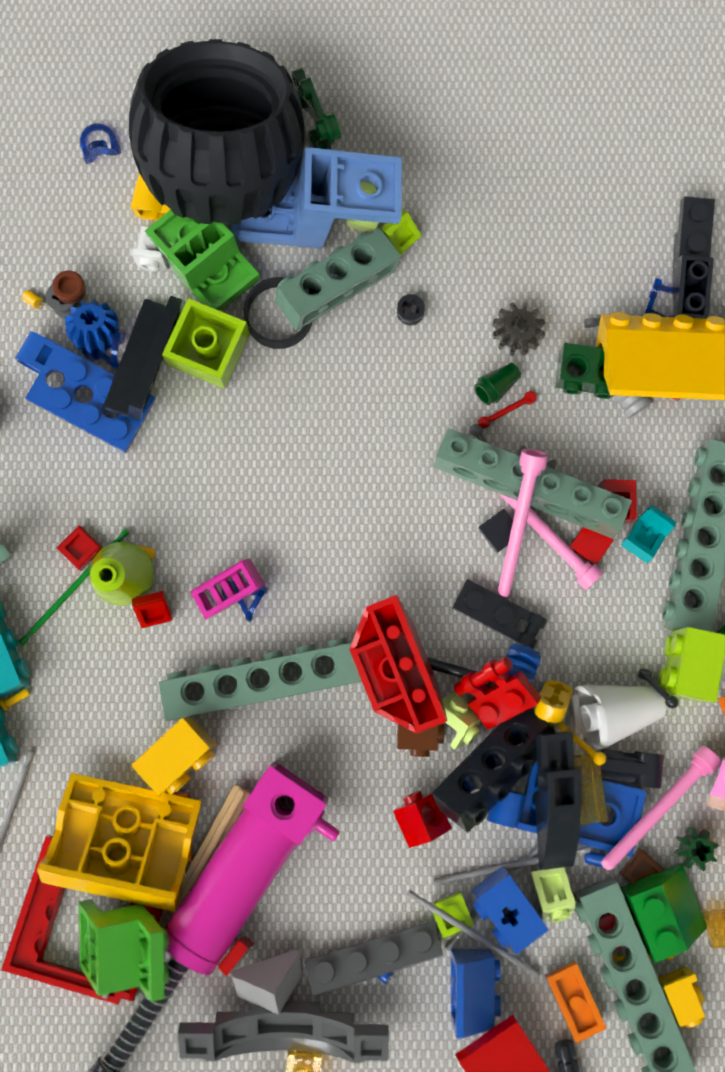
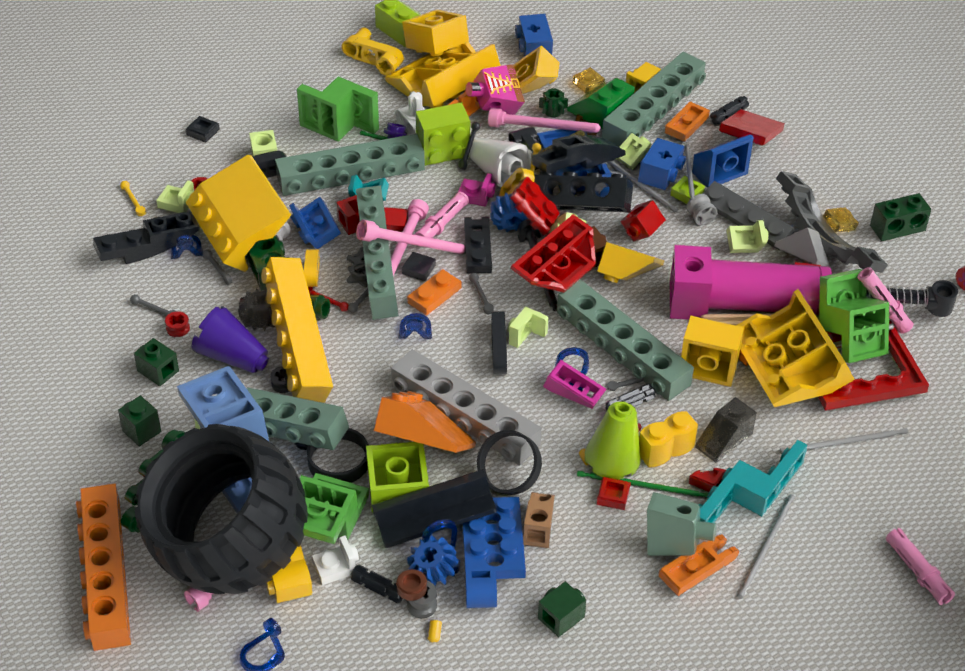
camera: 120 degrees left, 35 degrees down
none -> orange brick [76,483,131,651]
none -> dark green brick [118,395,162,447]
none -> dark grey hinge [130,294,176,316]
none -> dark green brick [134,338,179,386]
none -> red bush [165,311,190,337]
none -> dark purple cone [191,306,269,373]
none -> yellow brick [261,257,333,403]
none -> blue bracket [289,197,341,249]
none -> yellow beam [304,249,320,287]
none -> black axle [351,565,403,603]
none -> orange slope [374,391,476,453]
none -> light grey brick [391,349,542,465]
none -> clear blue piece [398,313,432,339]
none -> orange plate [407,269,462,316]
none -> bright pink pin [414,192,469,238]
none -> dark pink bracket [458,173,496,207]
none -> dark grey hinge [469,273,494,315]
none -> black tyre [477,430,542,495]
none -> black beam [491,311,507,374]
none -> yellowish green bracket [507,307,548,348]
none -> medium nougat leg [523,492,555,548]
none -> yellow slope [597,242,665,283]
none -> axle [605,384,656,411]
none -> dark grey hinge [607,378,644,391]
none -> yellow brick [639,411,698,467]
none -> light grey wheel [686,194,717,225]
none -> red tile [689,468,726,492]
none -> clear smoke slope [695,397,757,463]
none -> yellowish green bracket [726,220,768,253]
none -> bright pink pin [857,267,914,334]

